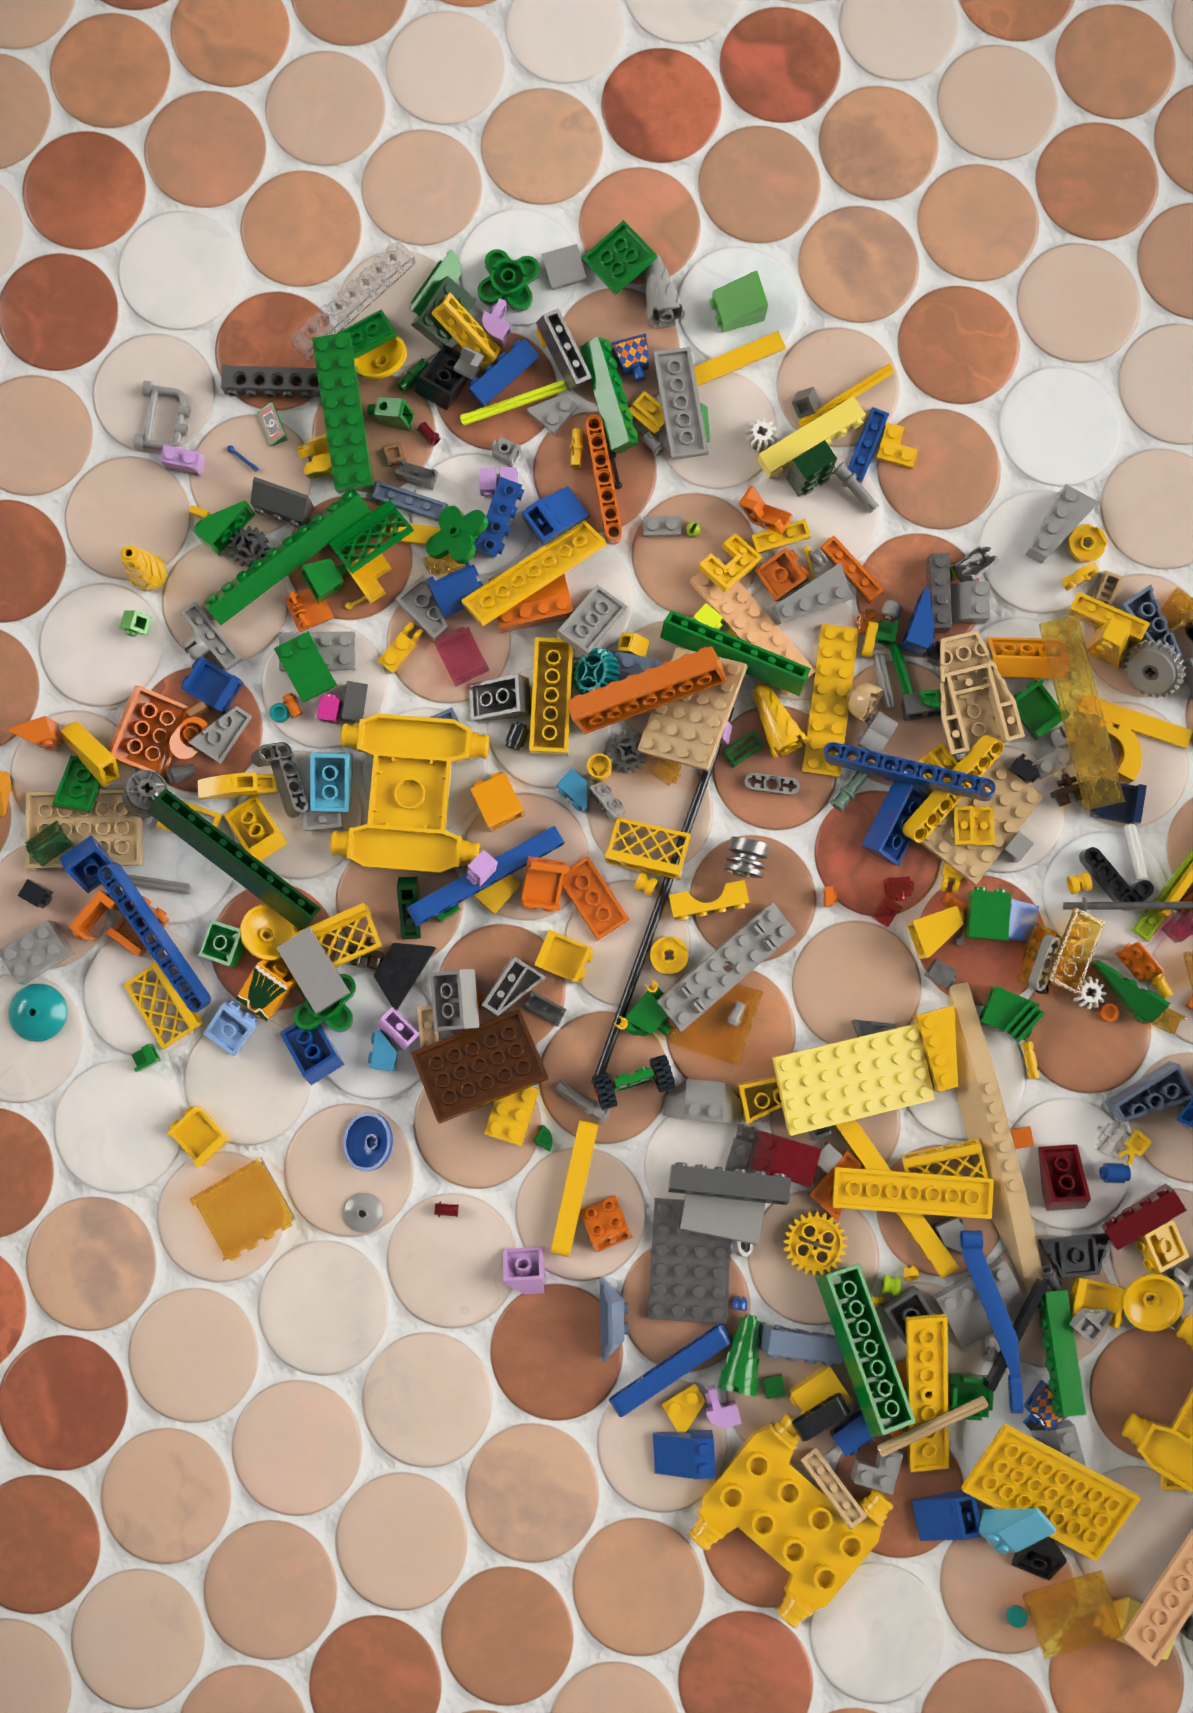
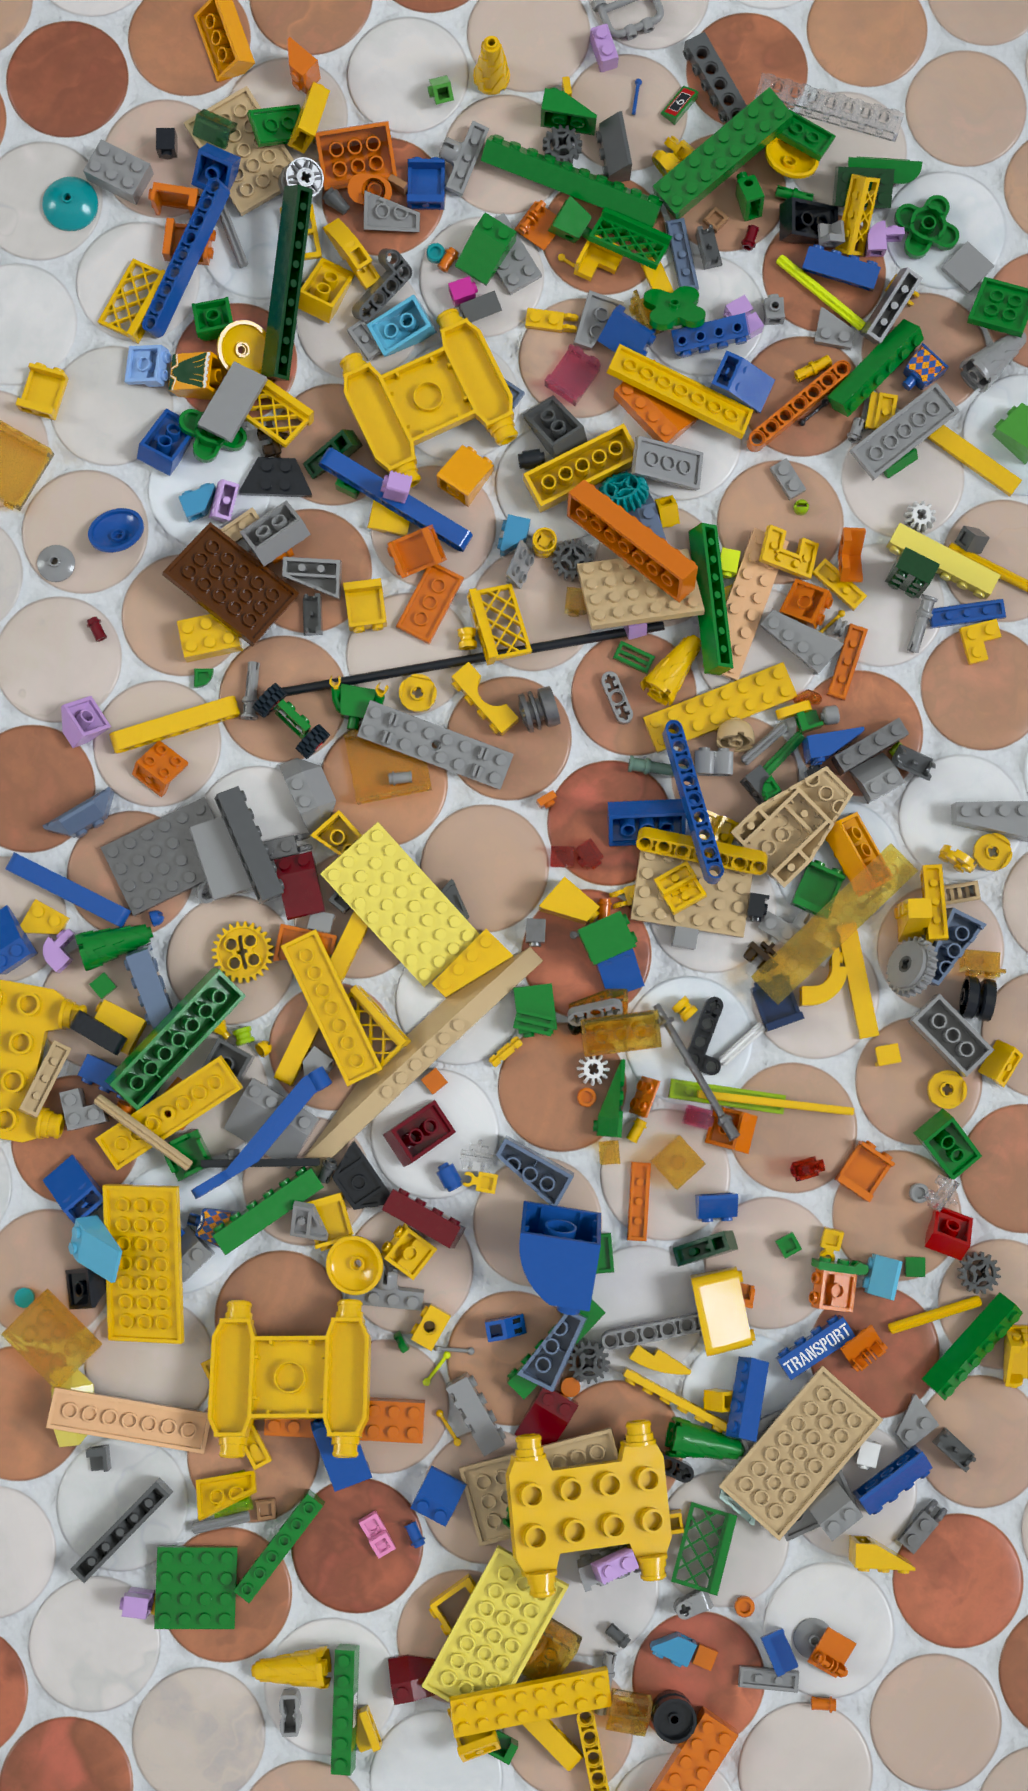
camera: 55 degrees right, 0 degrees up
green panel [132,1044,161,1072] -> none

